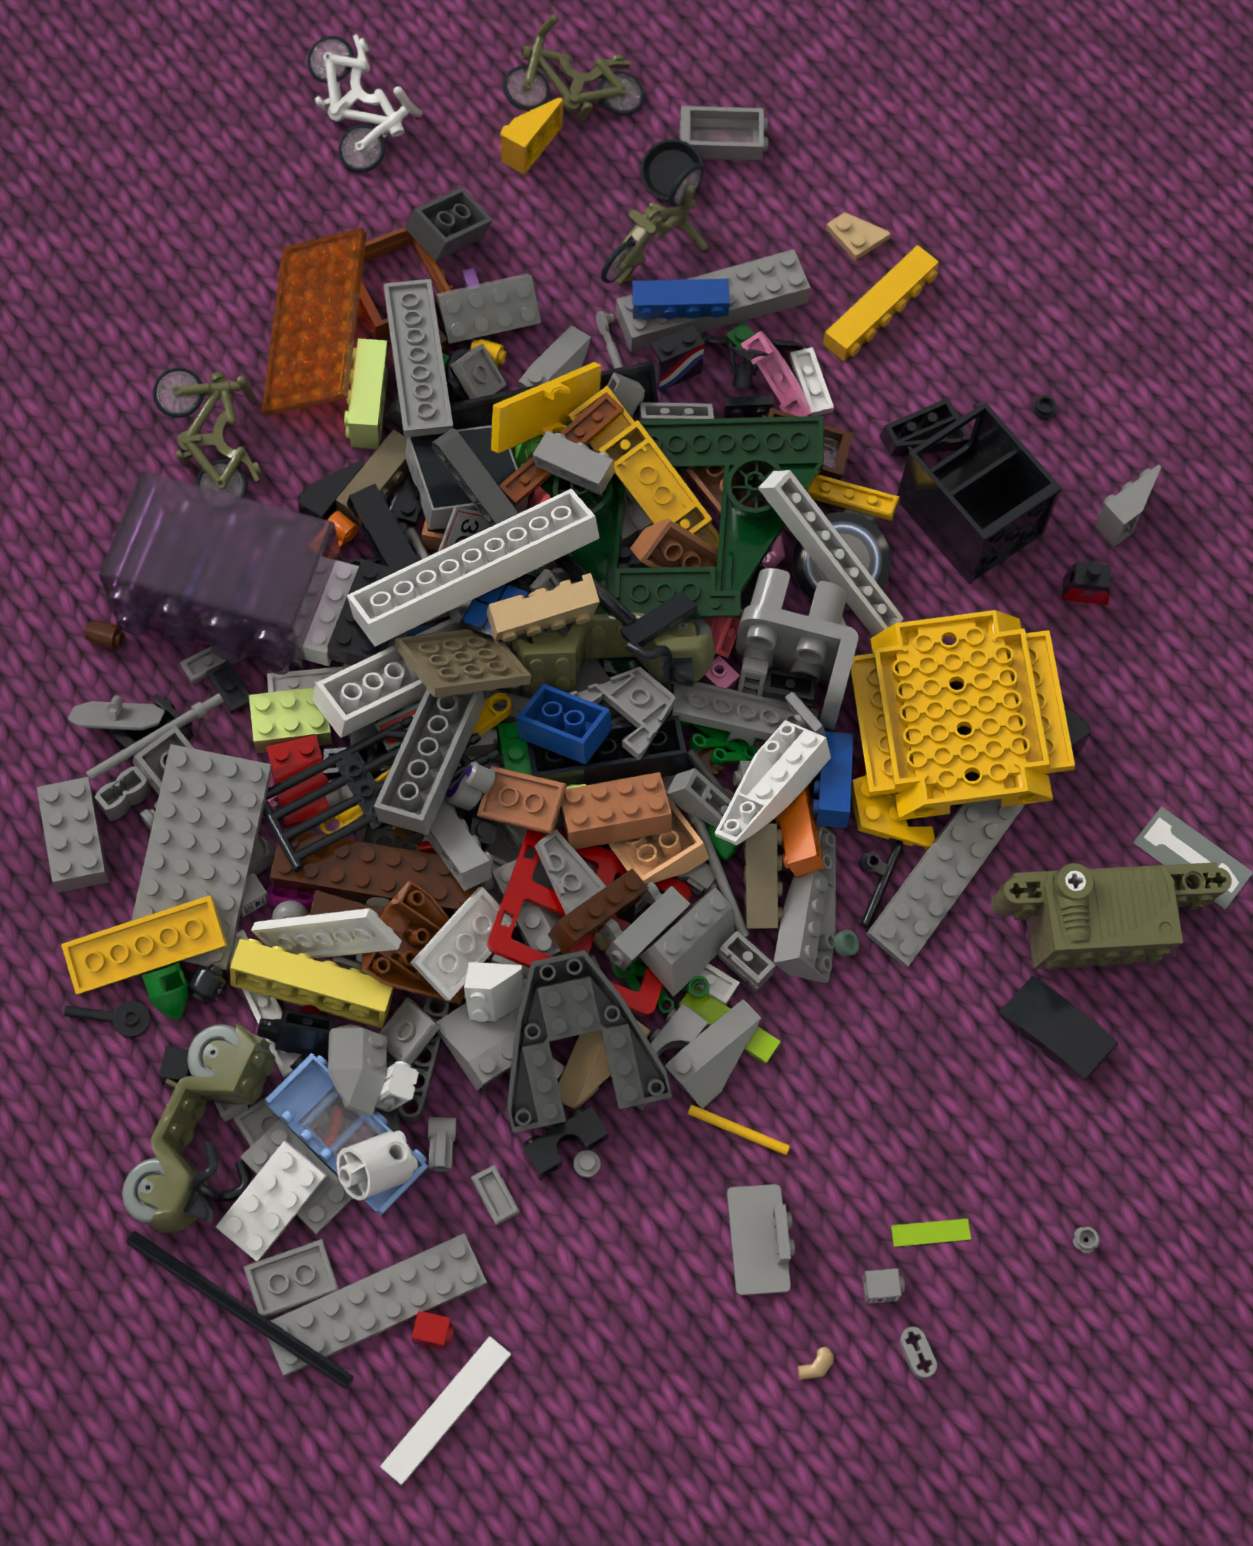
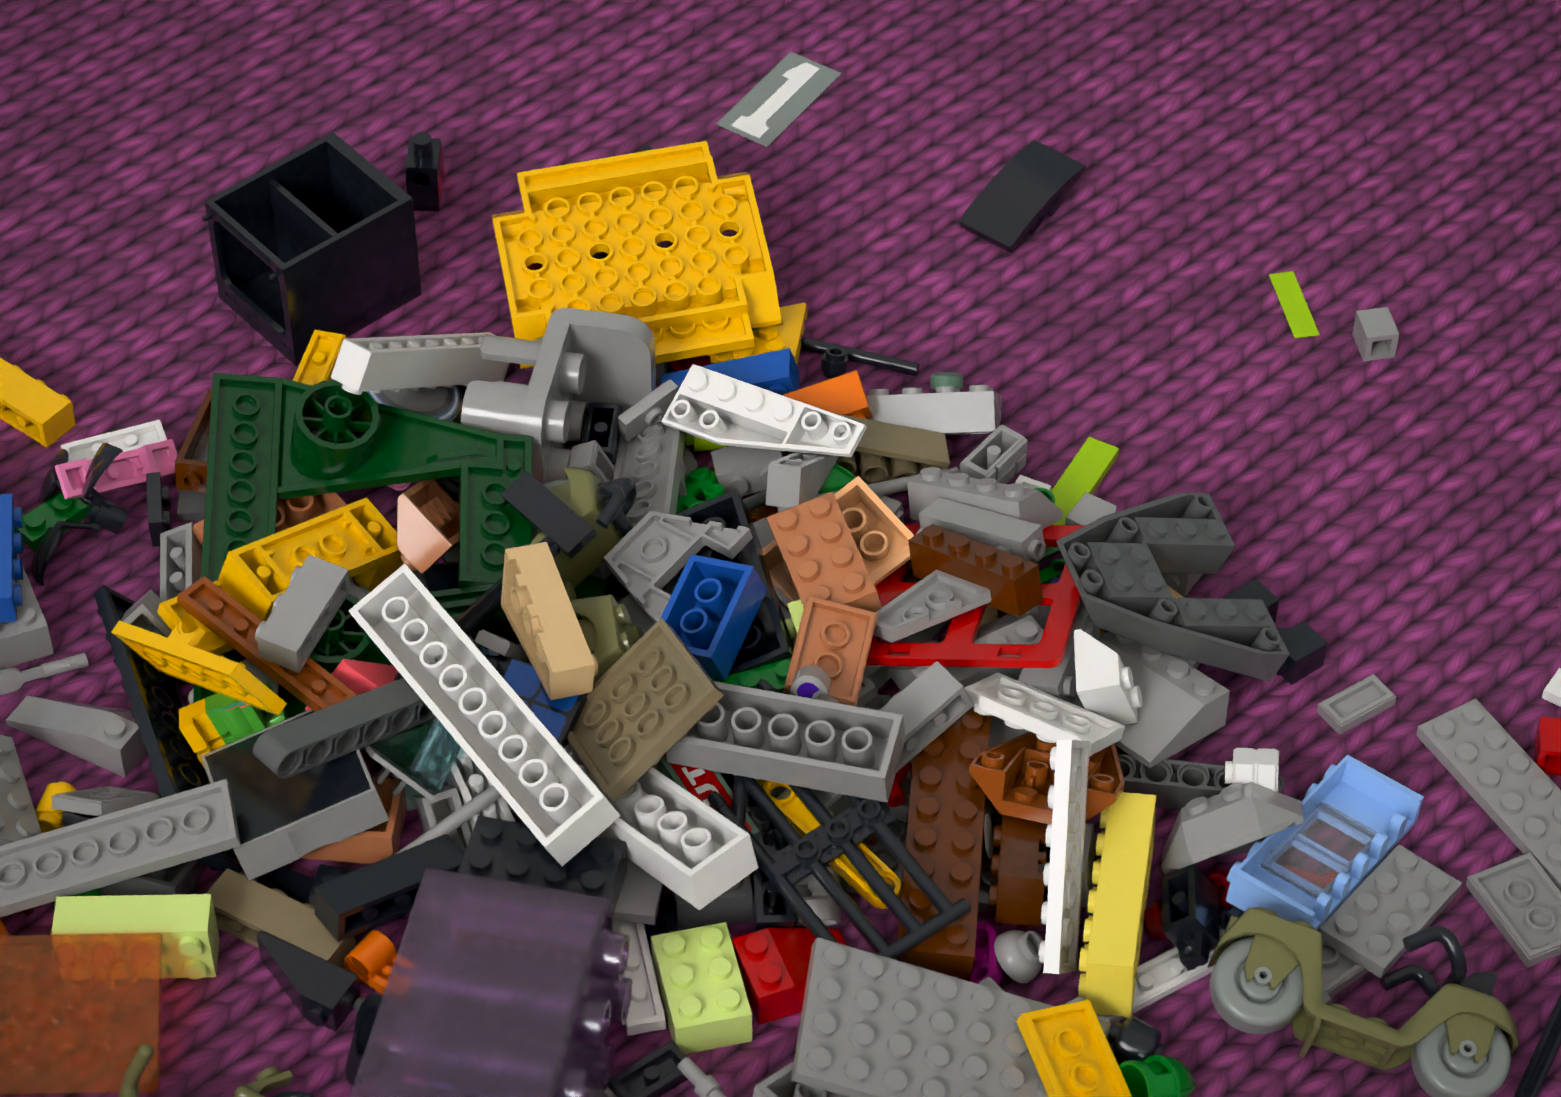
camera: 90 degrees left, 20 degrees down
black brick [159,1046,191,1089] -> none
white plate [216,1141,327,1262] -> none
white cylinder [336,1131,418,1200] -> none
light grey tile [379,997,440,1065] -> none
light grey piece [428,1117,456,1172] -> none
light grey plate [574,1150,601,1178] -> none
black panel [650,325,705,392] -> none
light grey wedge [665,999,761,1109] -> none
yellow bar [688,1104,790,1155] -> none
light grey bracket [727,1184,795,1296] -> none
tan arm [798,1347,834,1380] -> none
light grey plate [866,773,1048,968] -> none
black wedge [879,398,970,456] -> none
light grey beam [899,1327,937,1380] -> none
olive piece [991,862,1232,969] -> none
black plate [1032,396,1057,419] -> none
light grey plate [1073,1227,1100,1253] -> none
light grey slope [1095,465,1161,547] -> none

